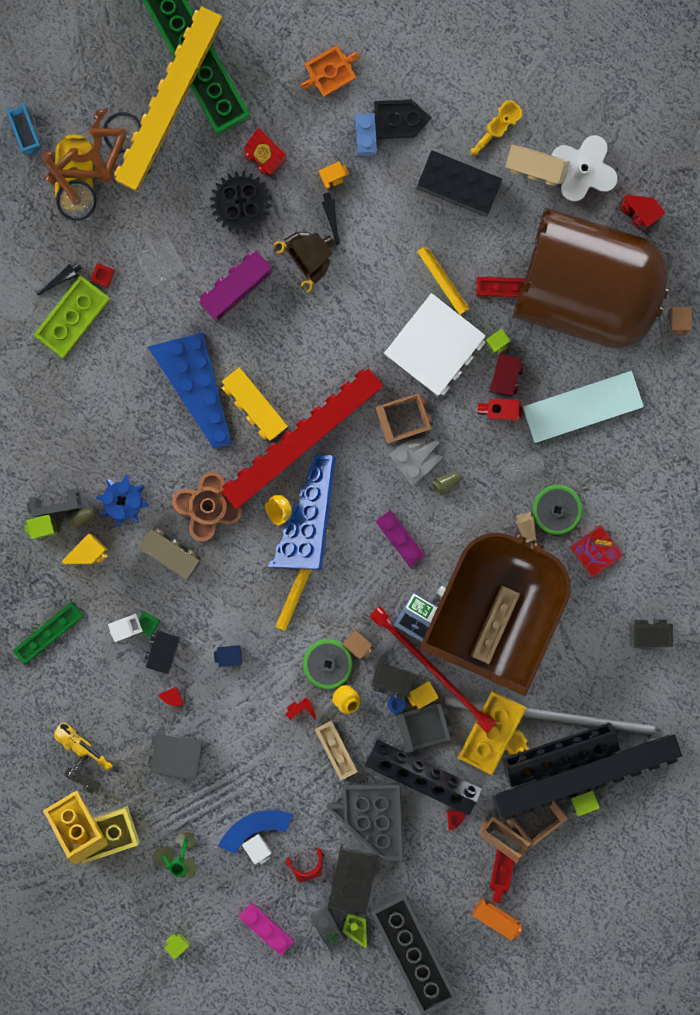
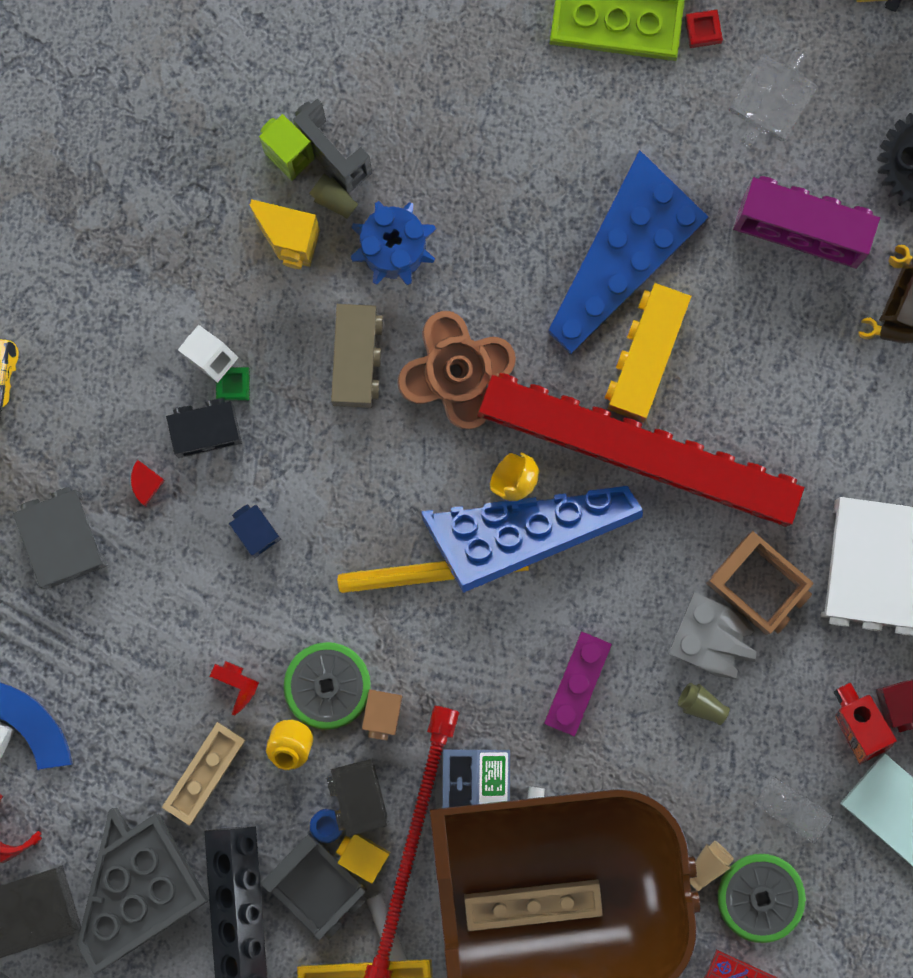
camera: 65 degrees right, 5 degrees down
green tile [12,602,84,665] -> none

